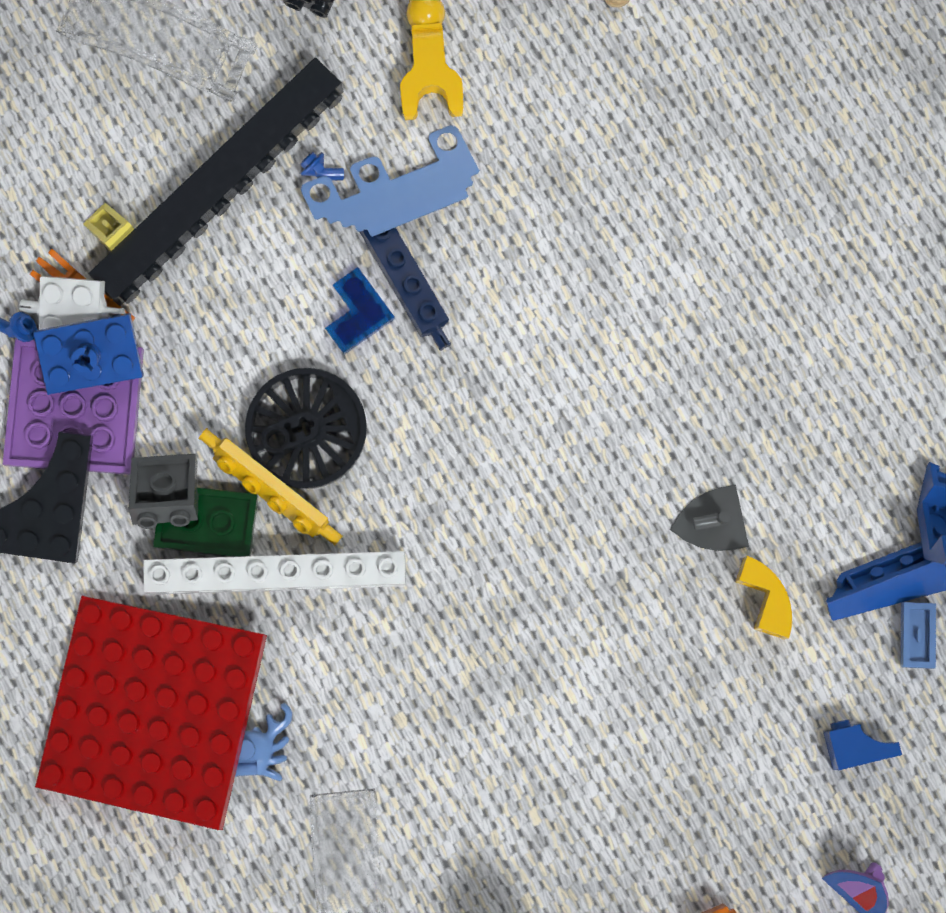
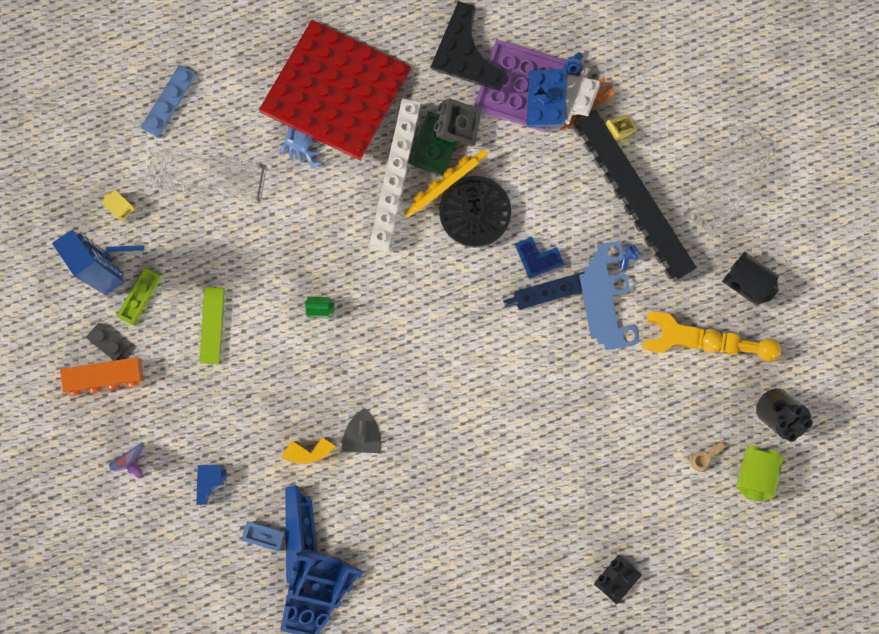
camera: 105 degrees right, 0 degrees up
none -> lime tile [199,287,225,364]
none -> green brick [305,296,335,319]
none -> black bracket [594,555,642,605]

